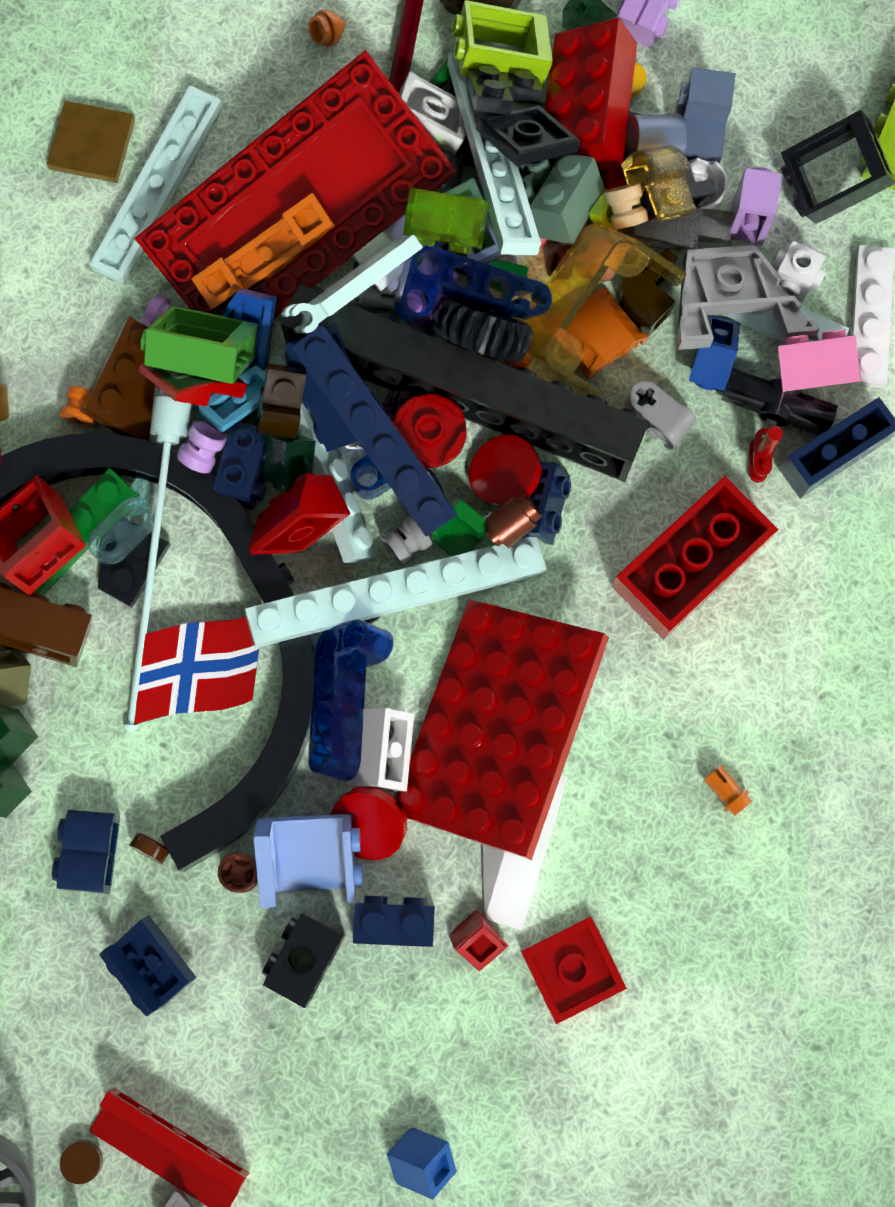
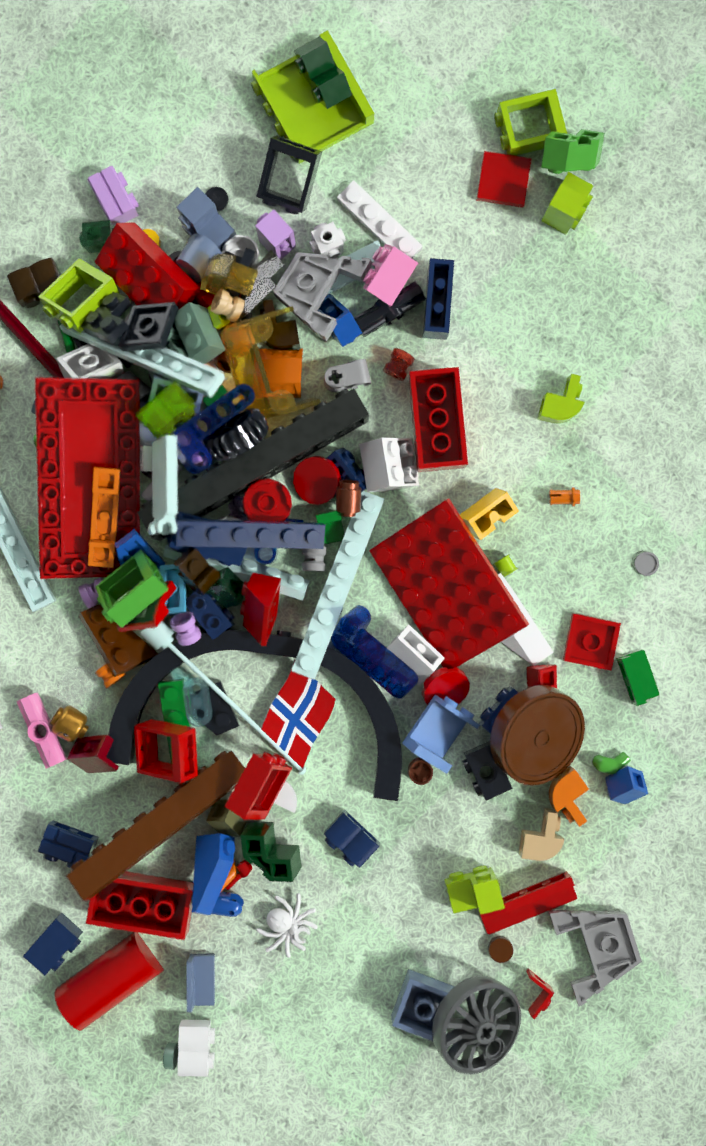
camera: 55 degrees left, 10 degrees up
dark blue bracket [99,916,197,1016] -> none
reddish brown tile [129,833,169,865] -> none
red piece [749,426,783,483] -> none
none -> black piece [206,187,229,211]
none -> red window [225,752,292,820]
none -> white tile [274,781,297,813]
none -> white slope [359,438,419,492]
none -> clear red wheel [383,348,415,381]
none -> lime brick [444,865,505,915]
none -> yellow brick [460,488,519,540]
none -> reddish brown brick [490,685,585,785]
none -> lime axle [493,554,518,577]
none -> tan brick [518,808,564,861]
none -> lime brick [537,374,585,424]
none -> orange brick [549,766,589,827]
none -> bright green arm [592,752,631,774]
none -> green panel [616,650,659,706]
none -> light grey piece [634,552,659,576]

